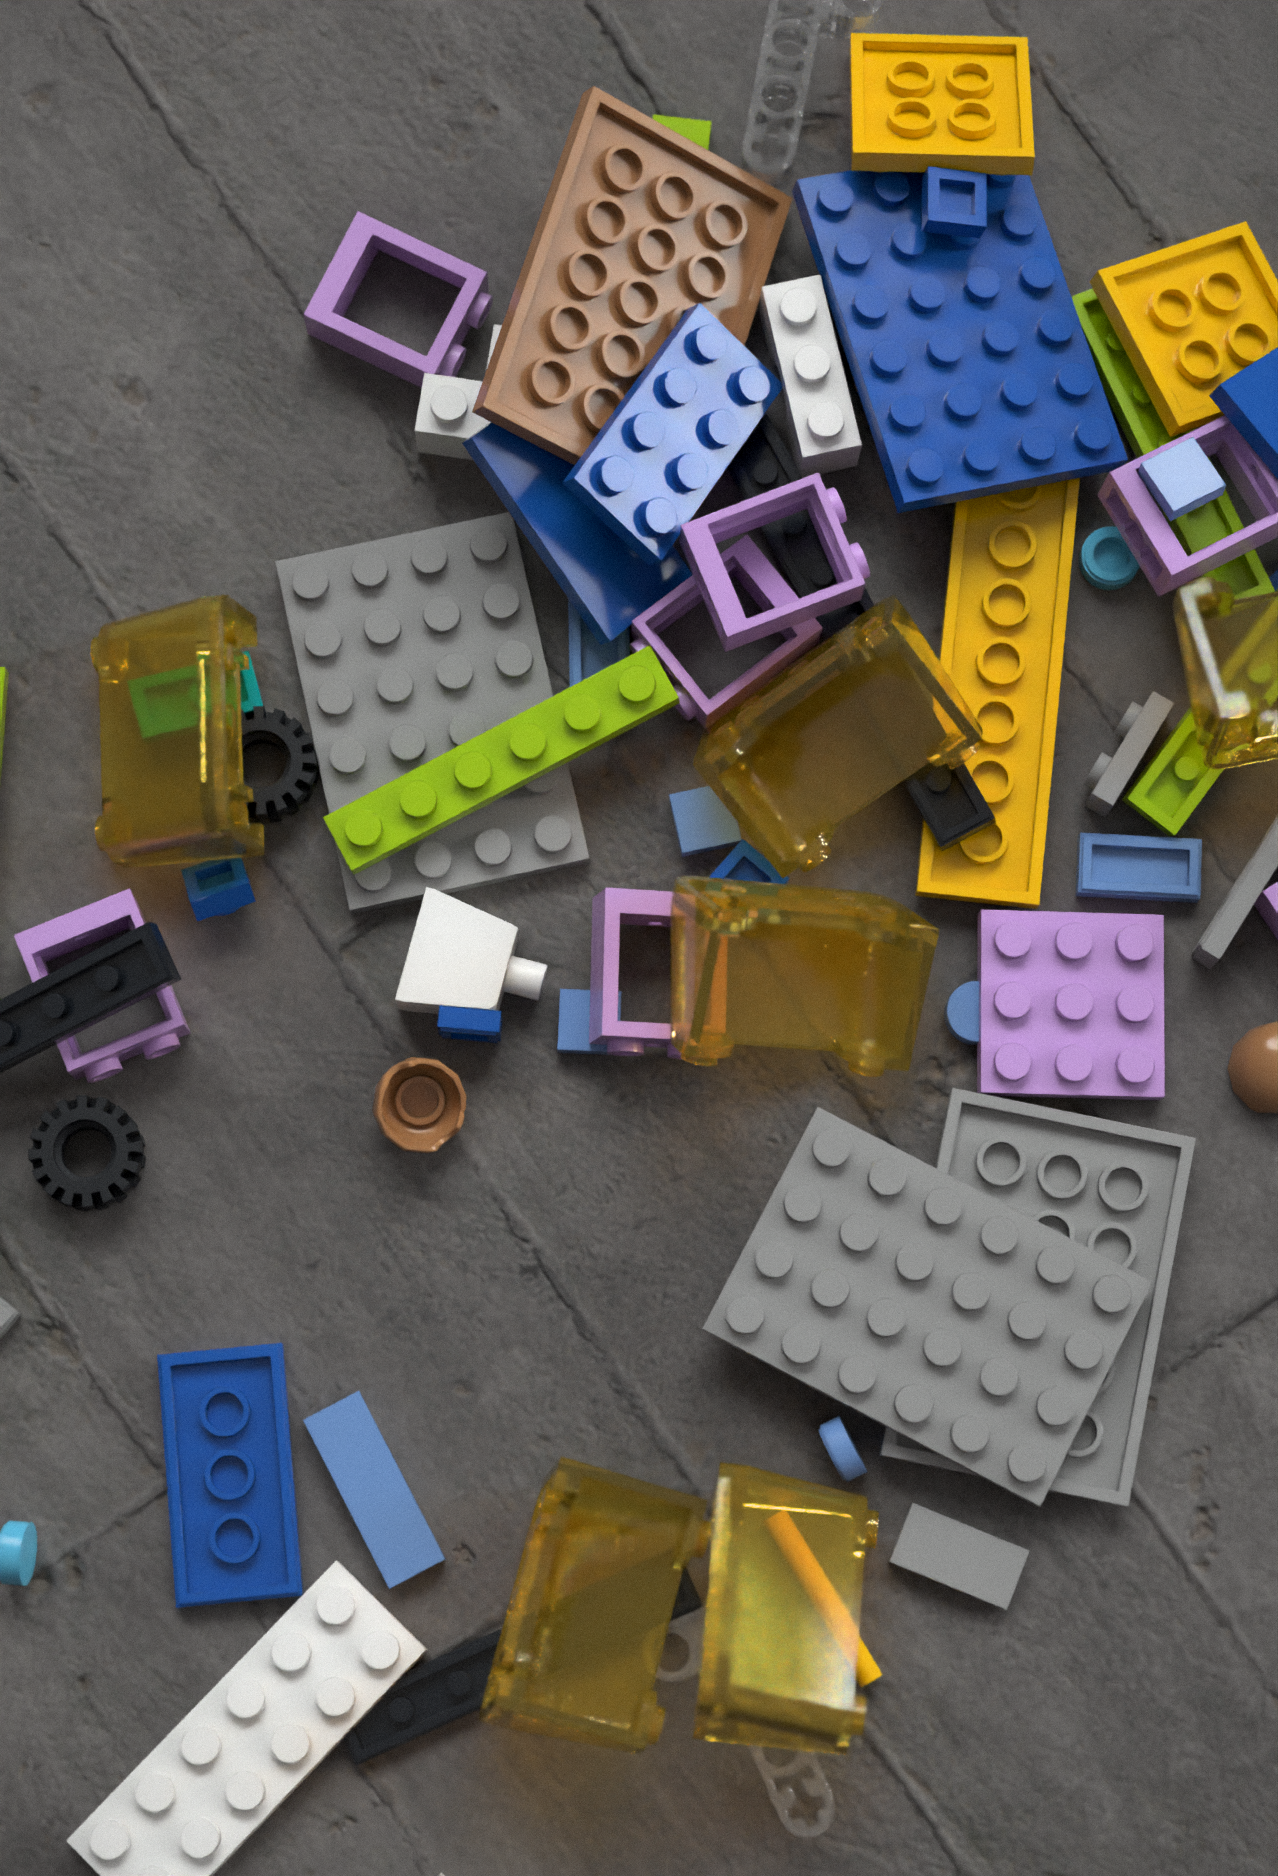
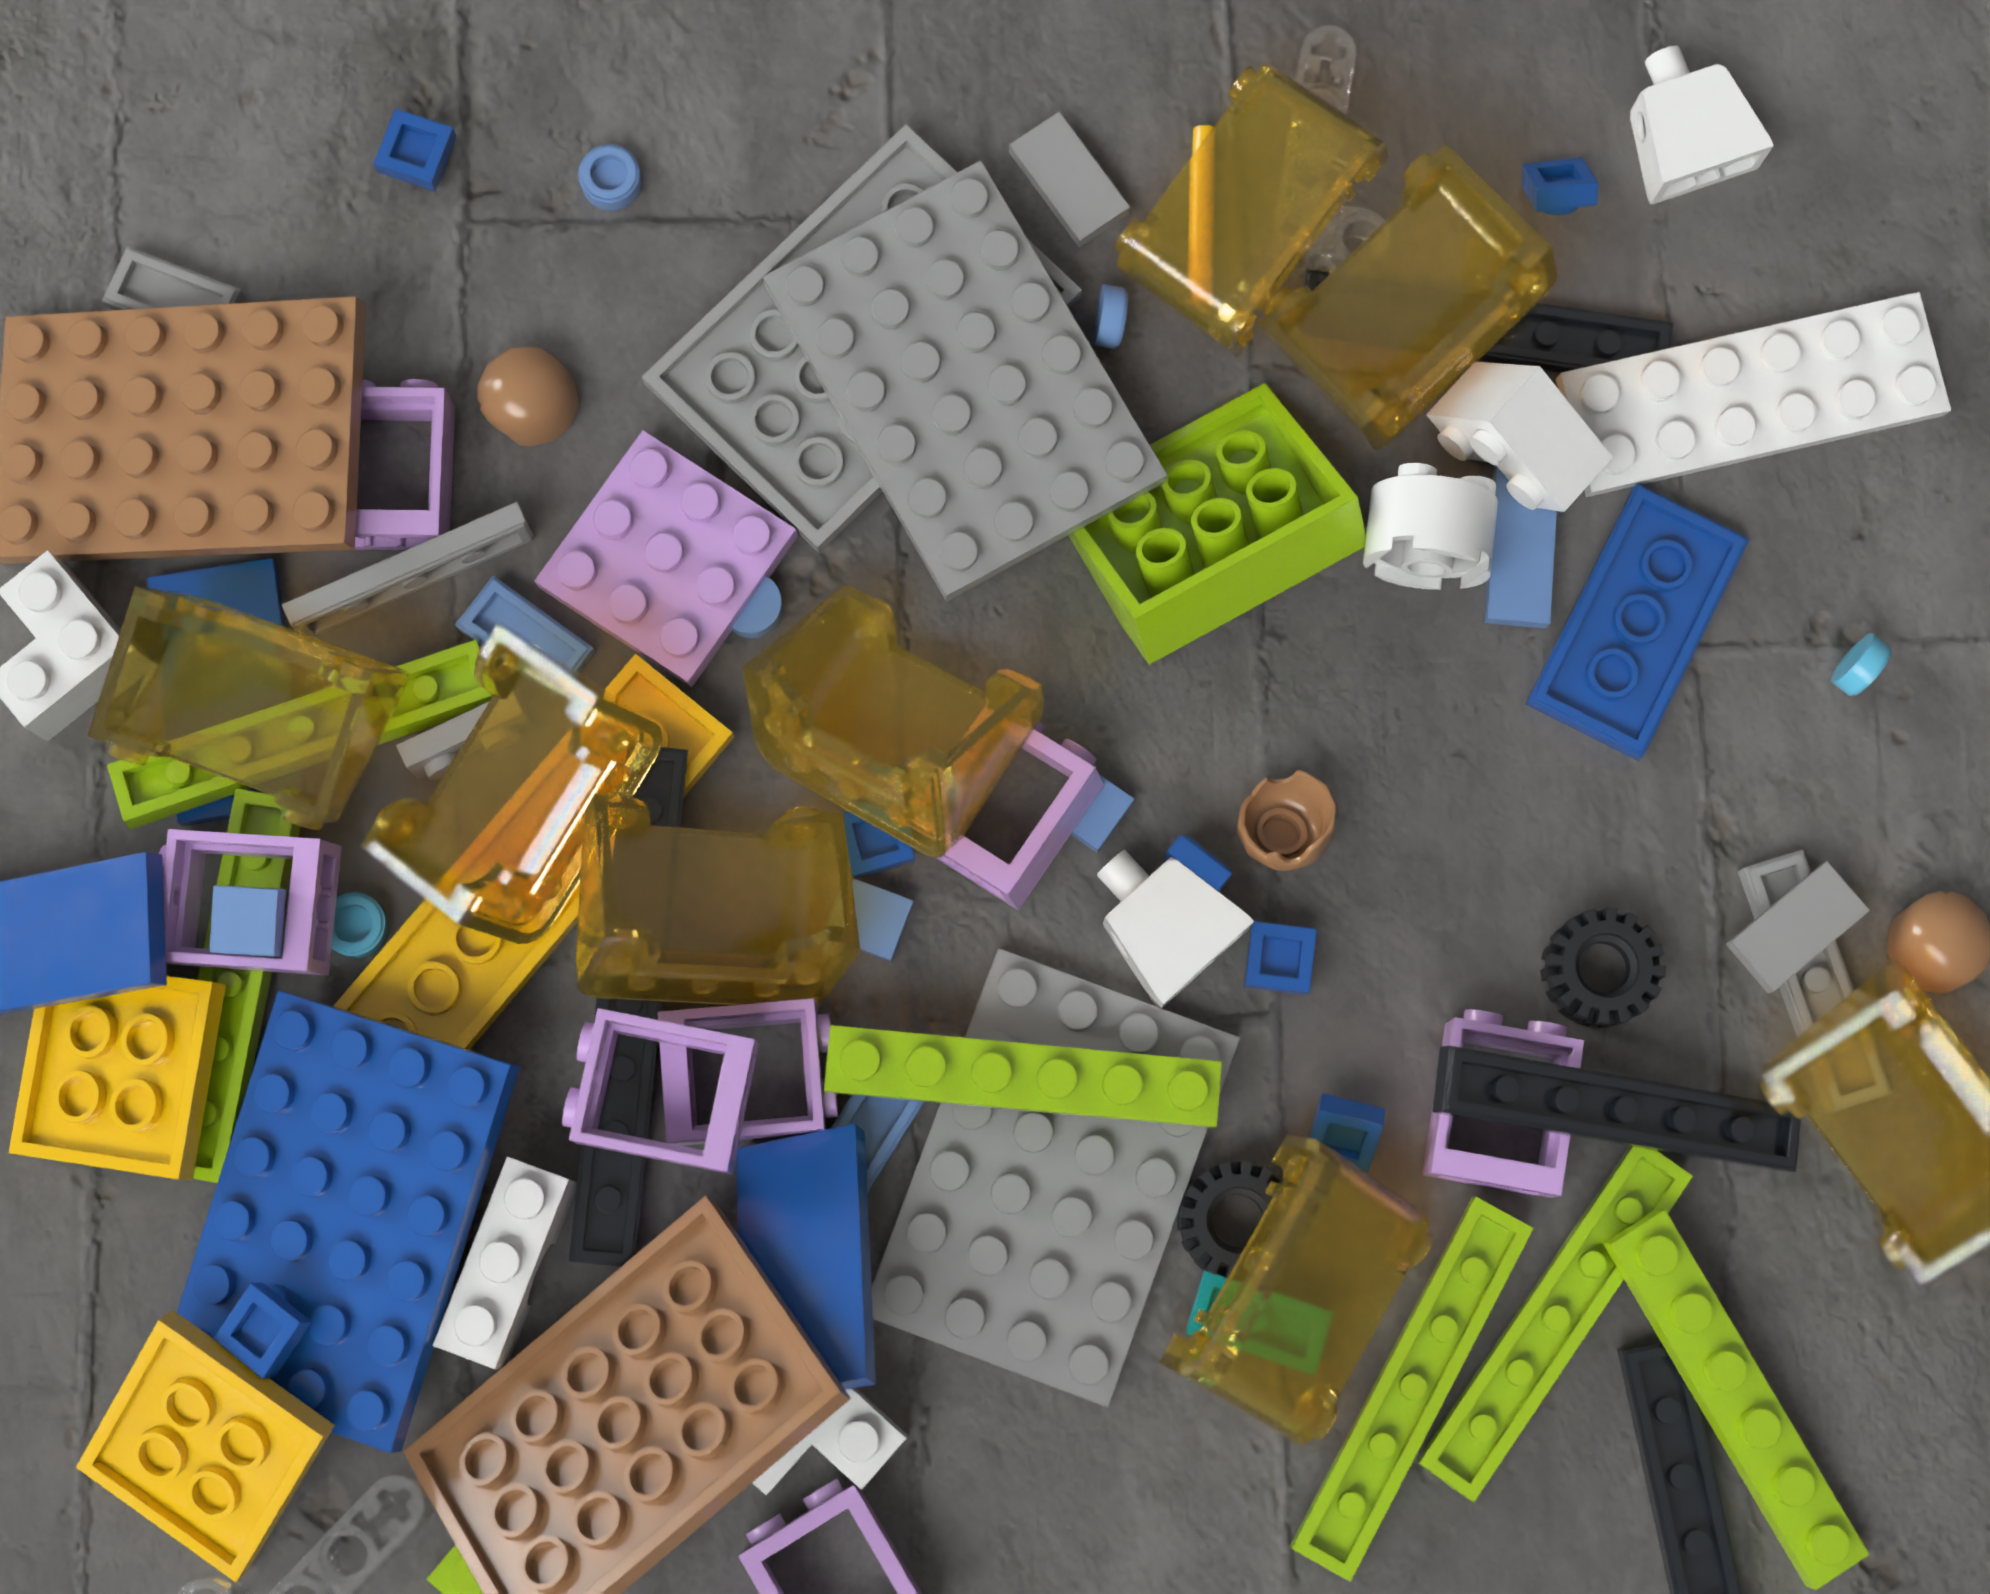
camera: 145 degrees left, 0 degrees up
plate [562,303,783,565] -> none
none -> clear yellow windscreen [361,624,663,944]
none -> lime slope [1068,383,1366,665]
none -> blue plate [1243,921,1317,995]
none -> lime plate [1289,1196,1534,1582]
none -> white brick [1363,463,1498,590]
none -> white brick [1426,362,1614,512]
none -> blue plate [1522,157,1598,215]

